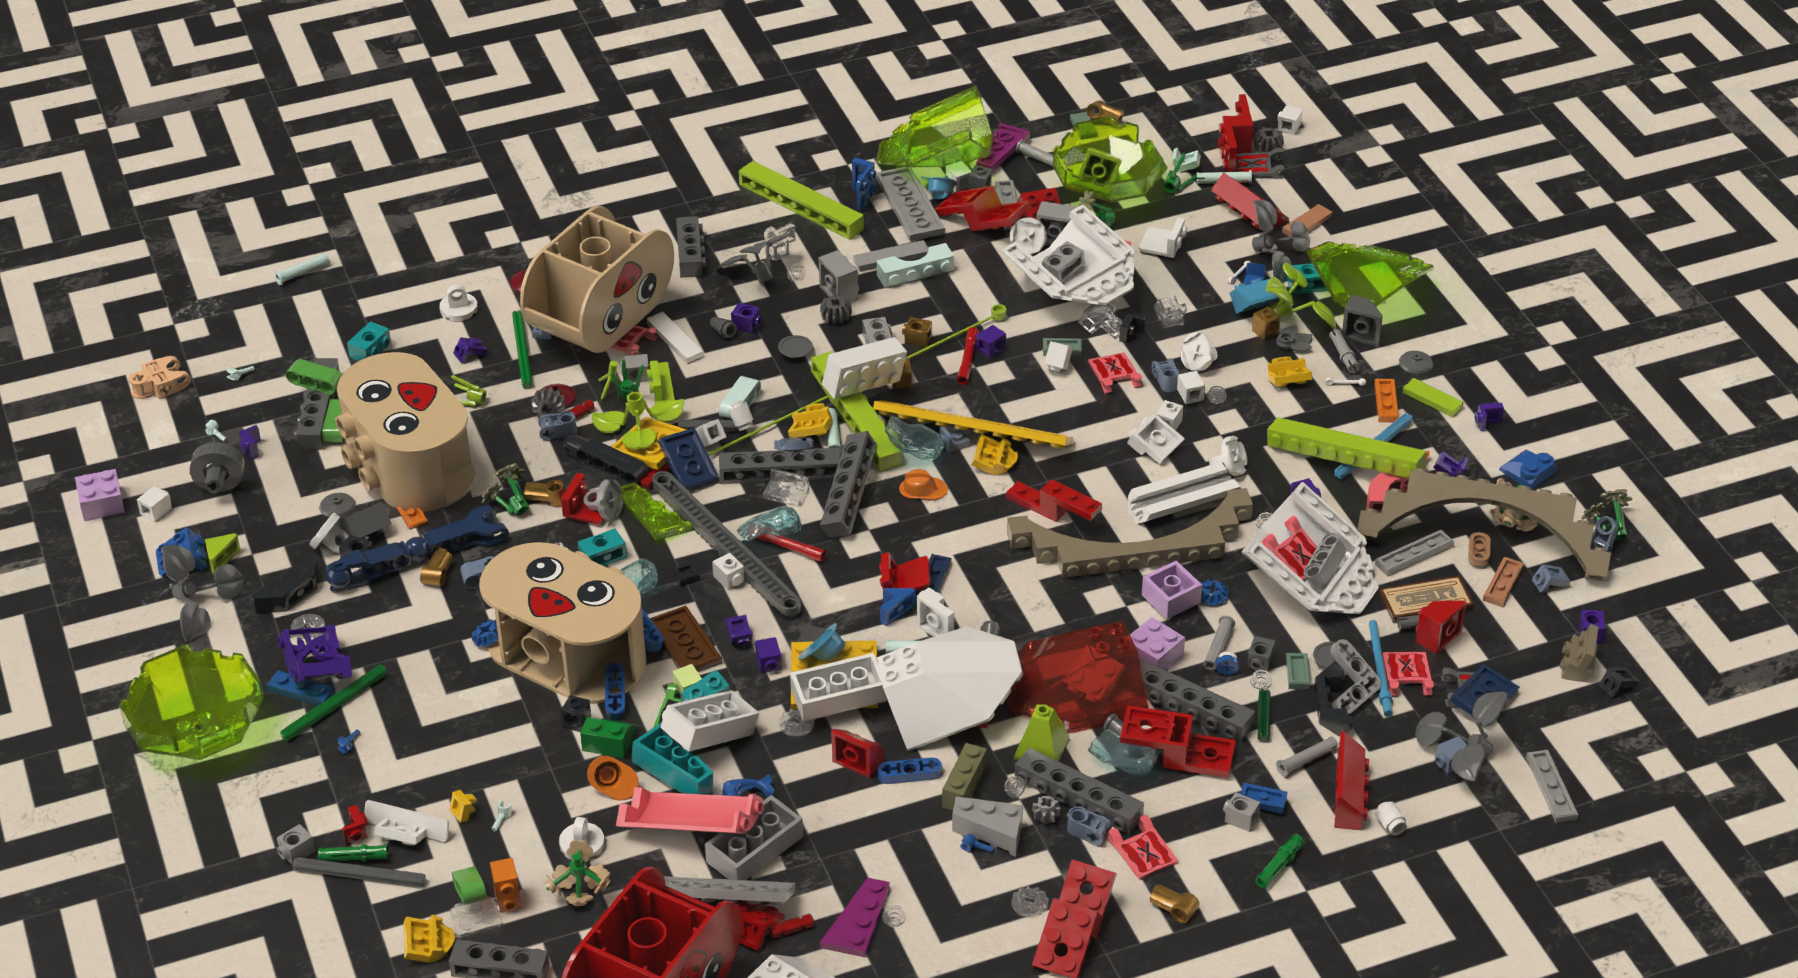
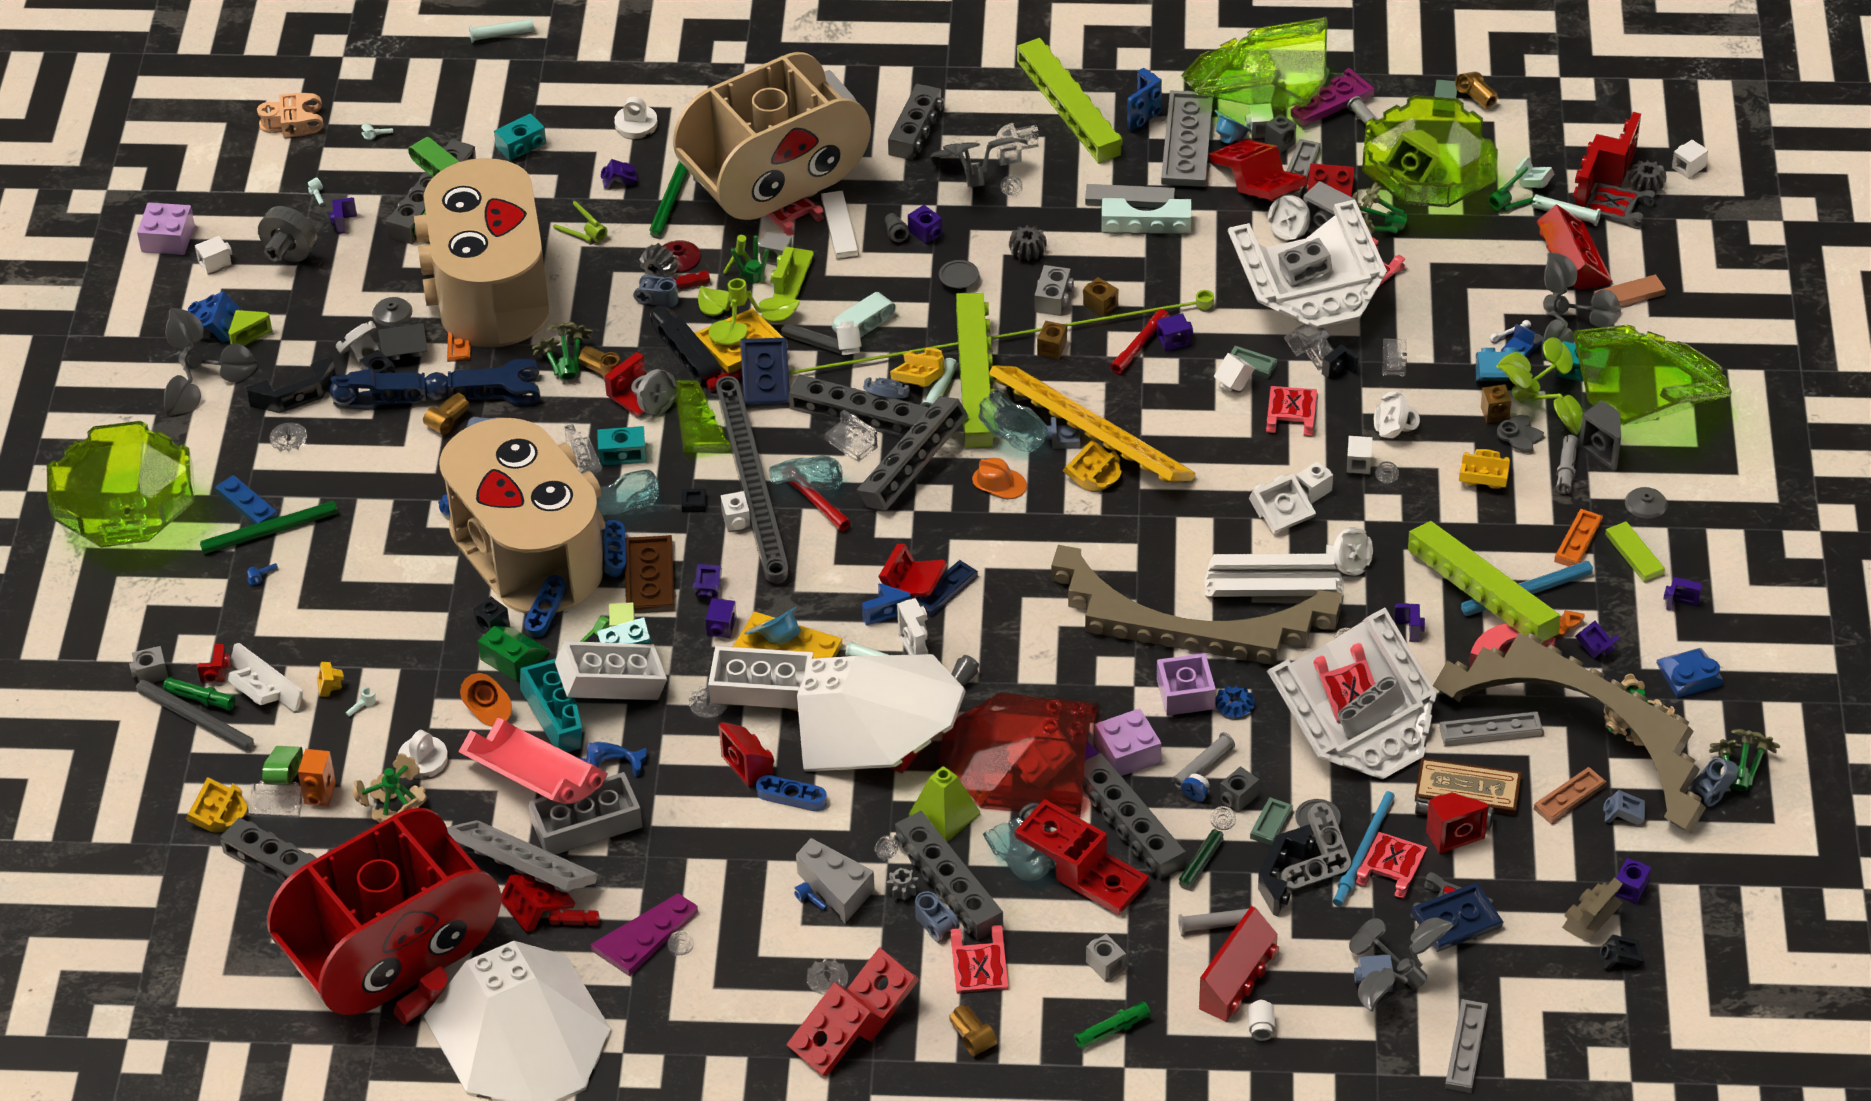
camera: 25 degrees right, 5 degrees up
dark purple fence [278,625,352,683] -> none
white brick [695,419,726,447] -> none
light grey brick [819,250,859,302] -> none
white brick [822,337,907,399] -> none
olive brick [942,743,987,810] -> none
red bracket [1006,479,1102,522] -> none
white bracket [1139,217,1187,258] -> none
sand blue piece [1152,358,1179,393] -> none
blue plate [1241,783,1288,814] -> none
white hinge [1325,377,1366,386] -> none
medium nougat plate [1468,532,1490,567] -> none

